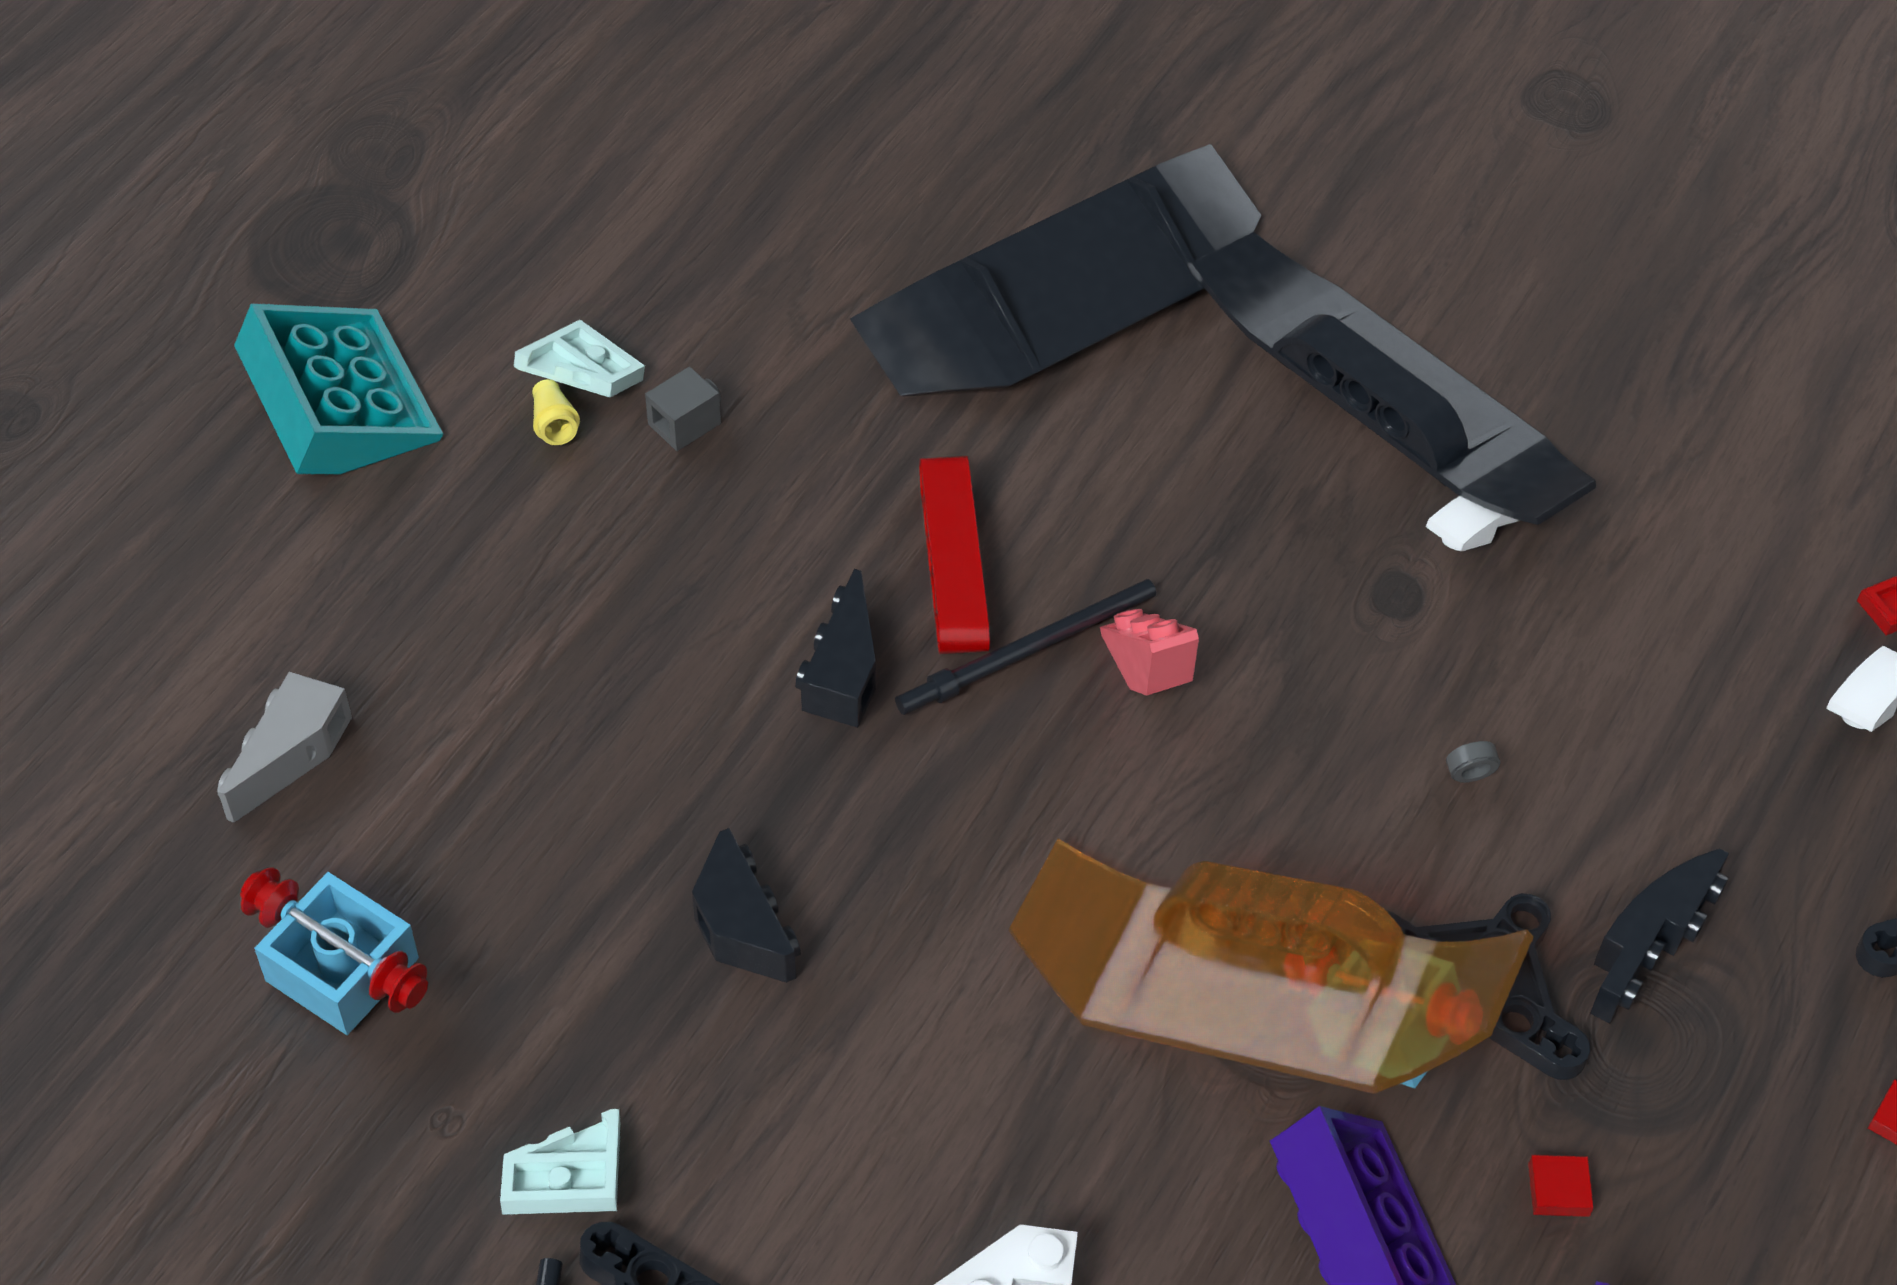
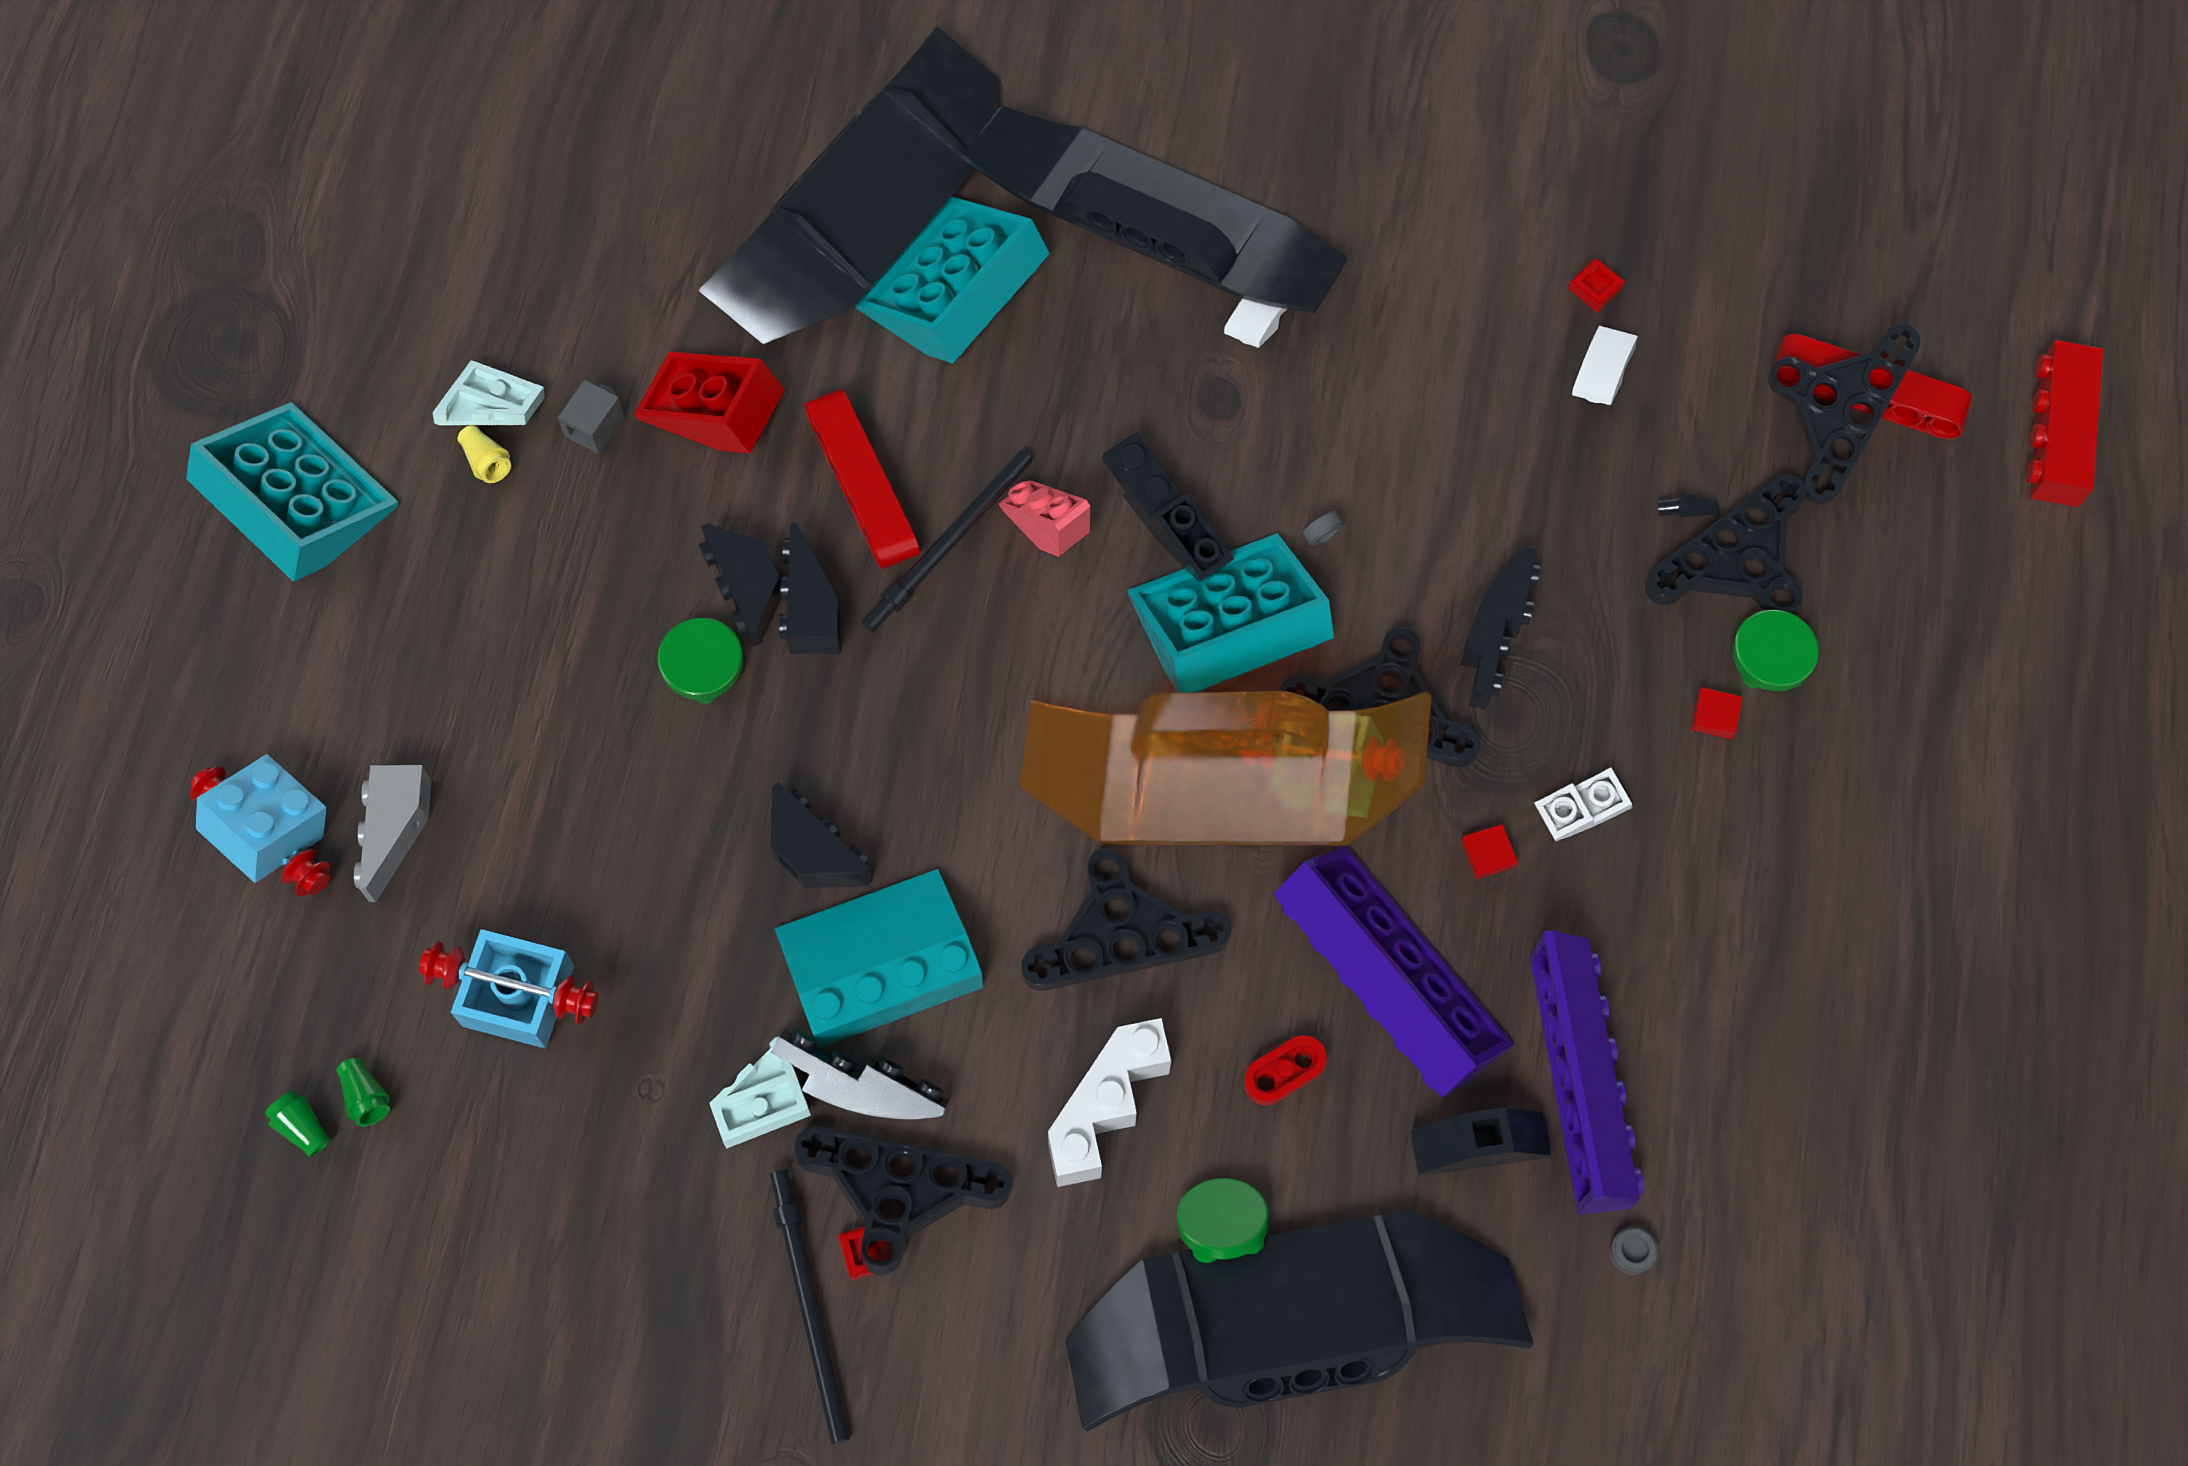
camera: 20 degrees left, 15 degrees up
none -> medium azure brick [190,754,331,896]
none -> green cone [264,1090,331,1158]
none -> green cone [336,1058,390,1127]
none -> red slope [633,352,785,454]
none -> green tile [658,618,744,704]
none -> black slope [699,523,781,647]
none -> slope [770,1030,949,1119]
none -> teal slope [774,869,983,1049]
none -> teal slope [855,196,1050,364]
none -> black beam [1021,848,1231,991]
none -> black slope [1102,432,1234,582]
none -> teal slope [1127,533,1334,698]
none -> white slope [1535,768,1632,841]

